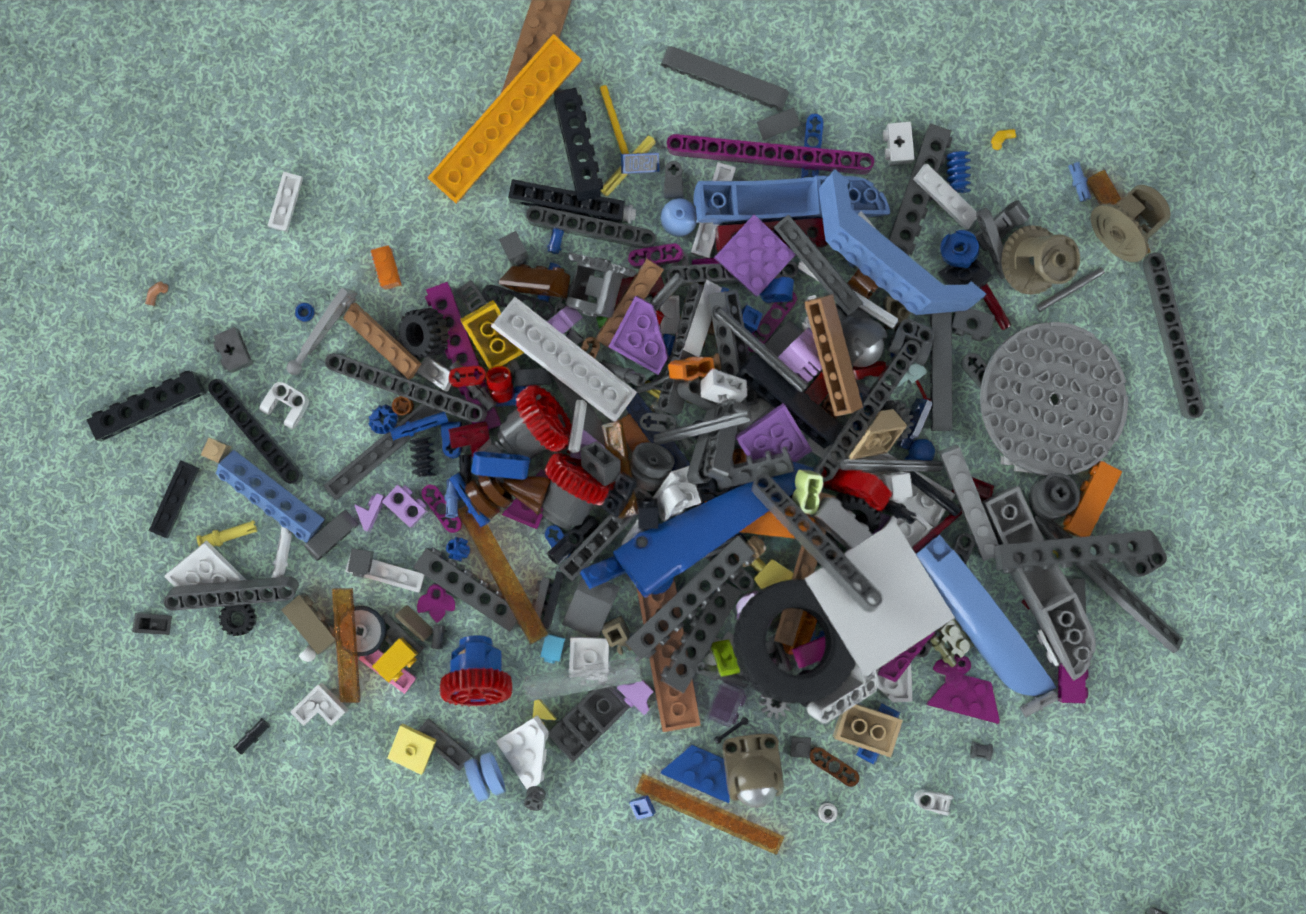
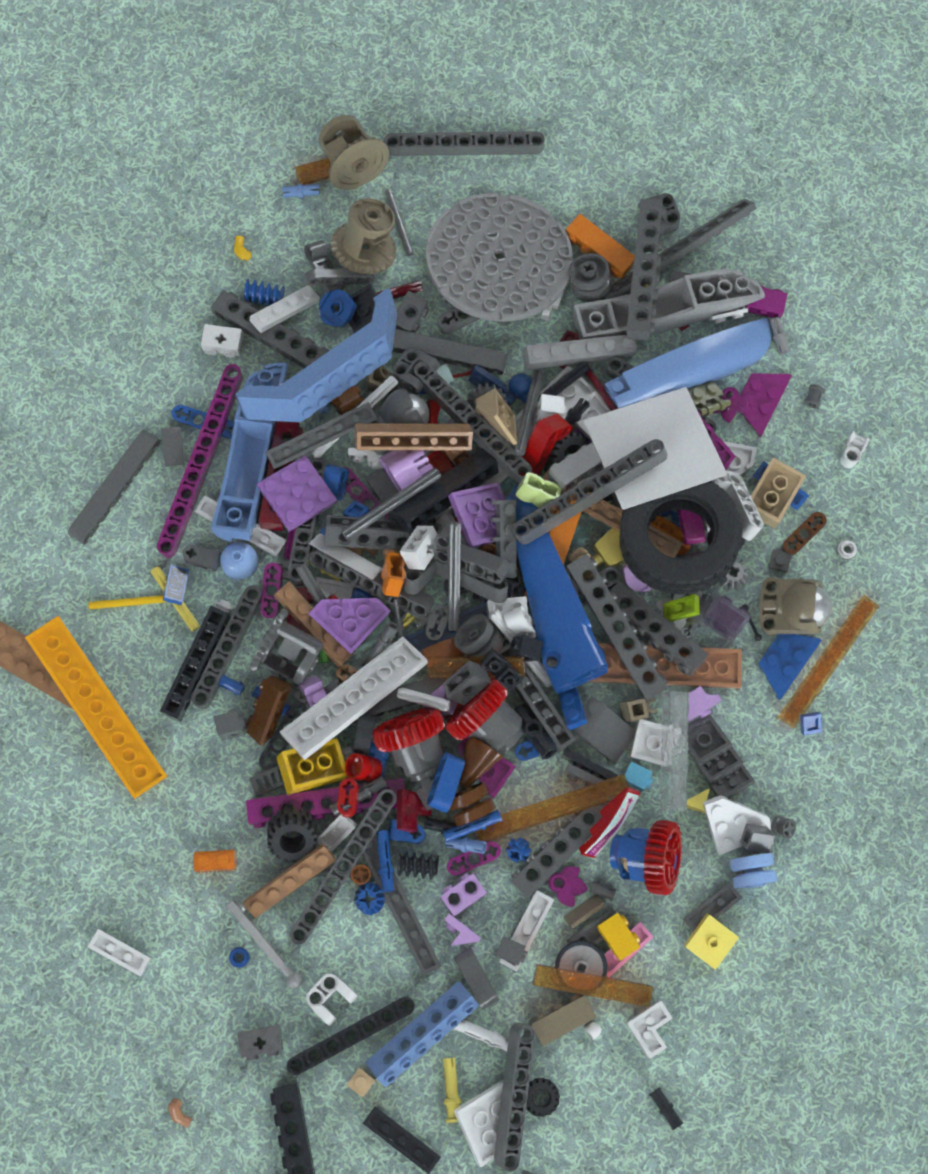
camera: 80 degrees left, 10 degrees down
black brick [554,88,603,201] -> none
none -> slope [579,787,641,858]
none -> dark grey brick [740,823,775,854]

